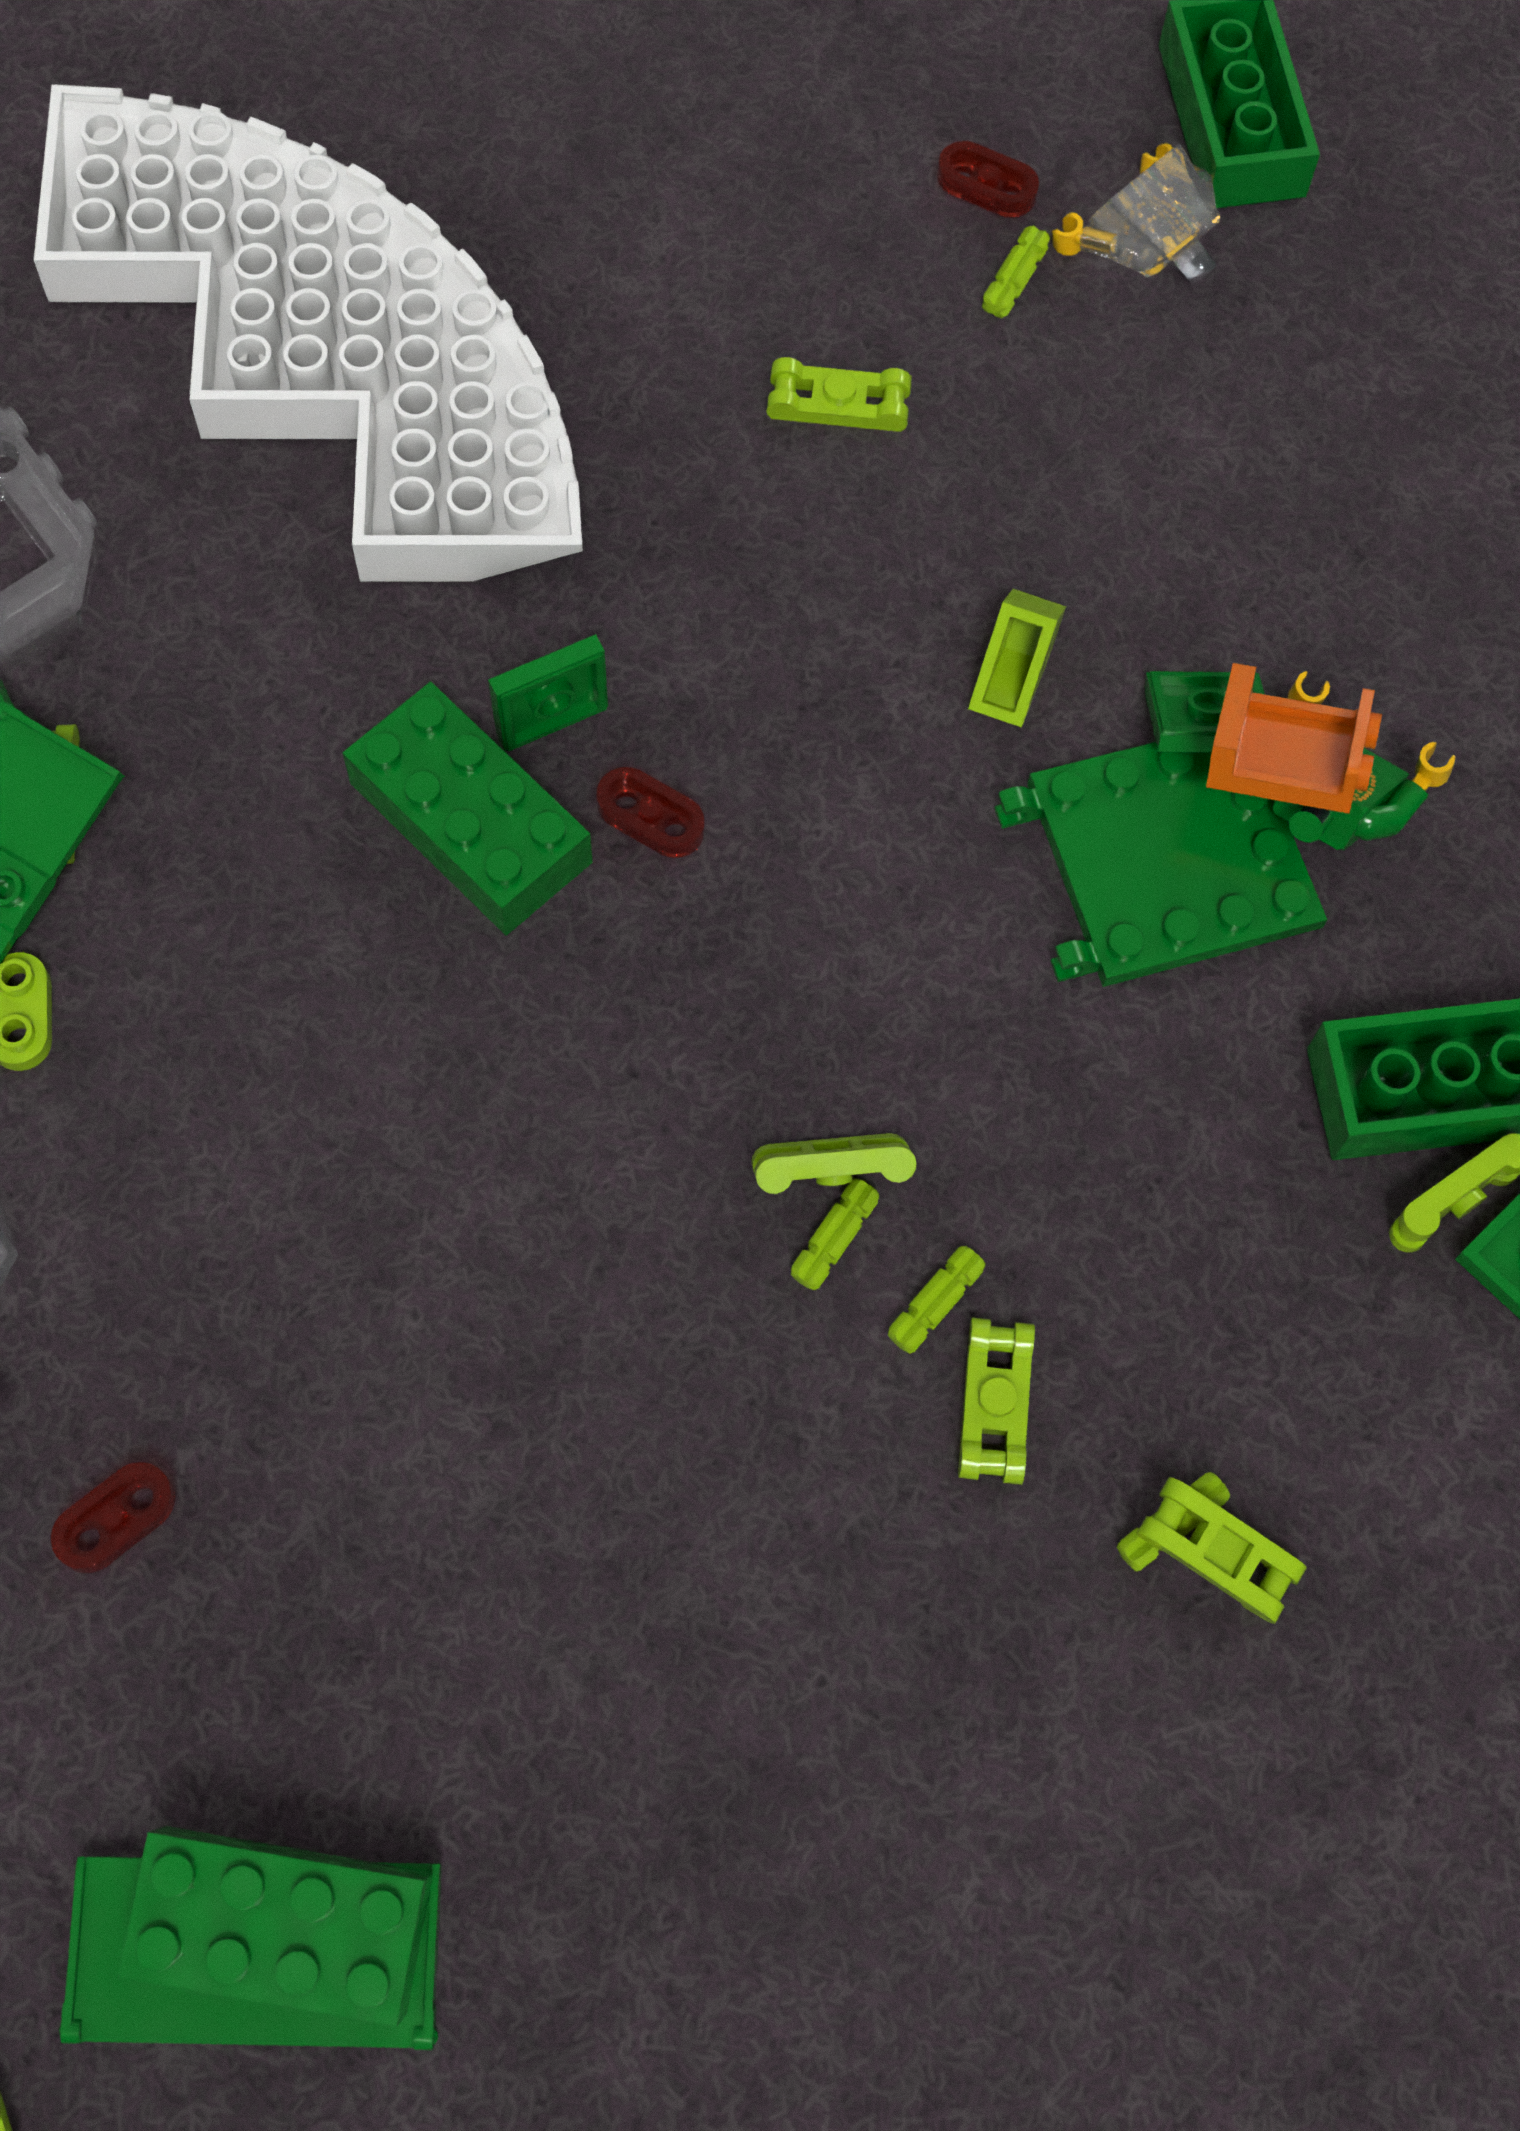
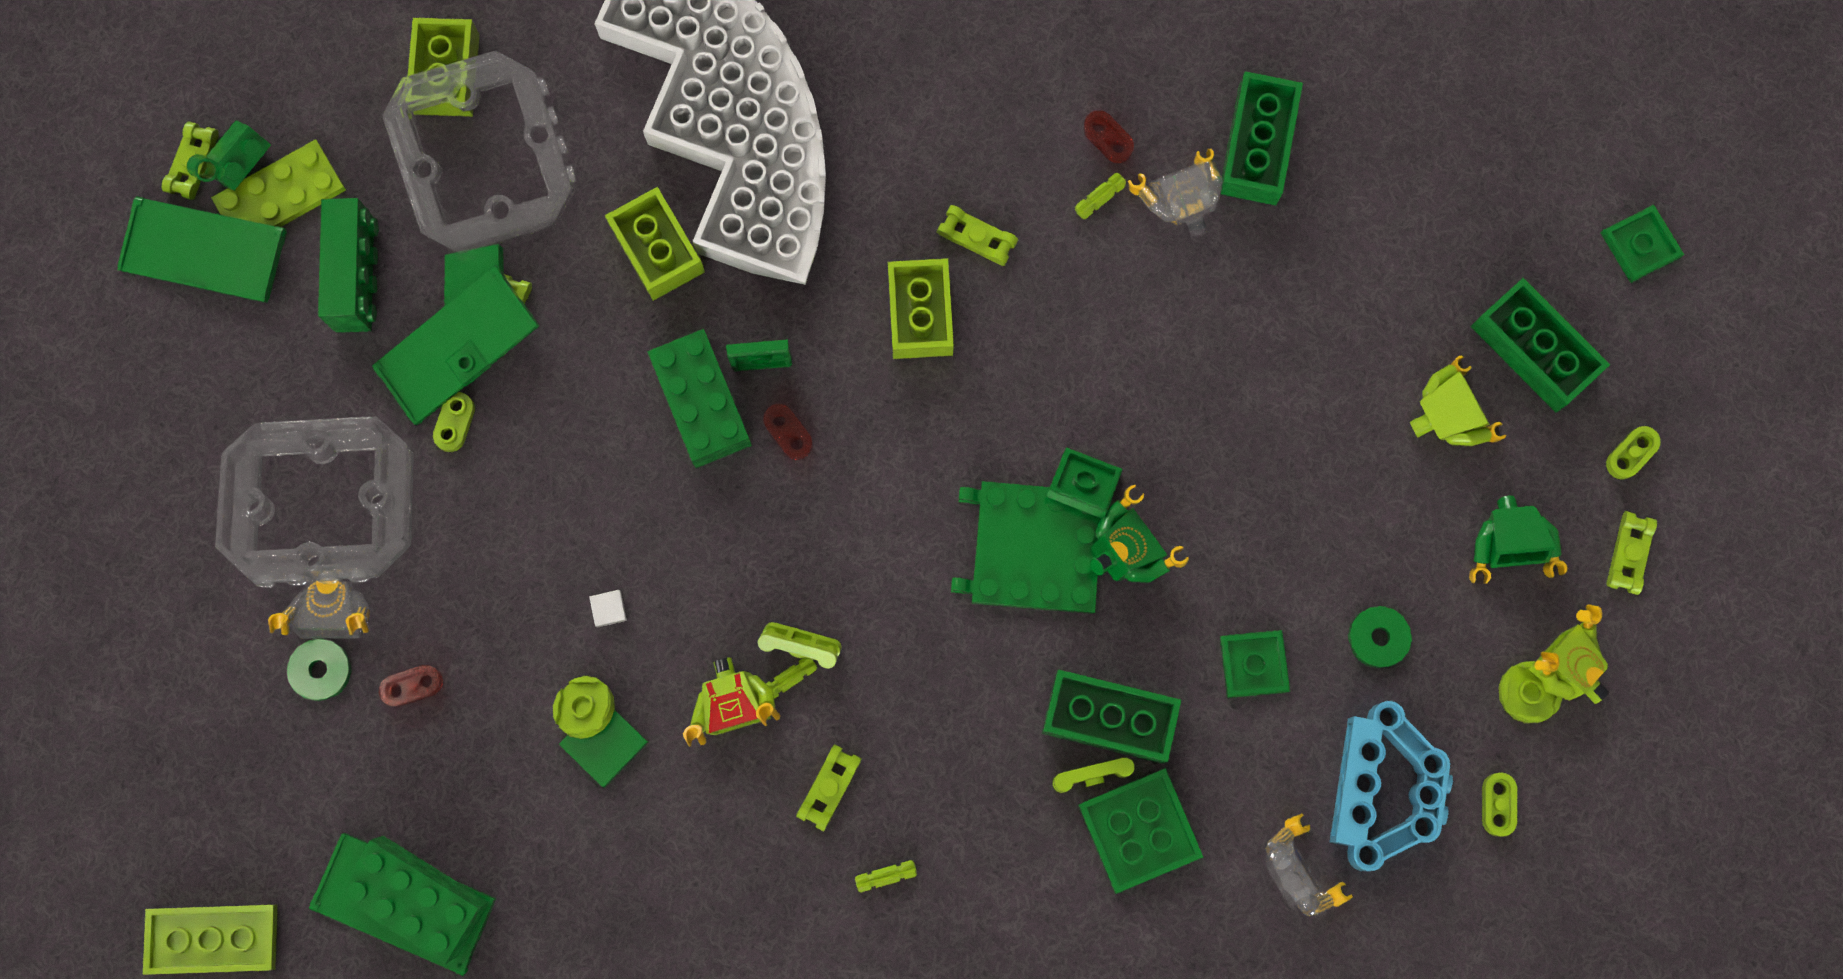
camera: 25 degrees right, 10 degrees up
lime axle [888,1245,986,1353] -> none
lime slope [968,589,1066,728] -> none
lime plate [1136,1477,1307,1624] -> none
orange panel [1206,663,1382,814] -> none
none -> lime tile [553,676,615,739]
none -> green tile [559,709,648,788]
none -> white tile [589,590,627,628]
none -> lime brick [605,187,705,301]
none -> torso [683,657,780,747]
none -> lime brick [888,258,954,359]

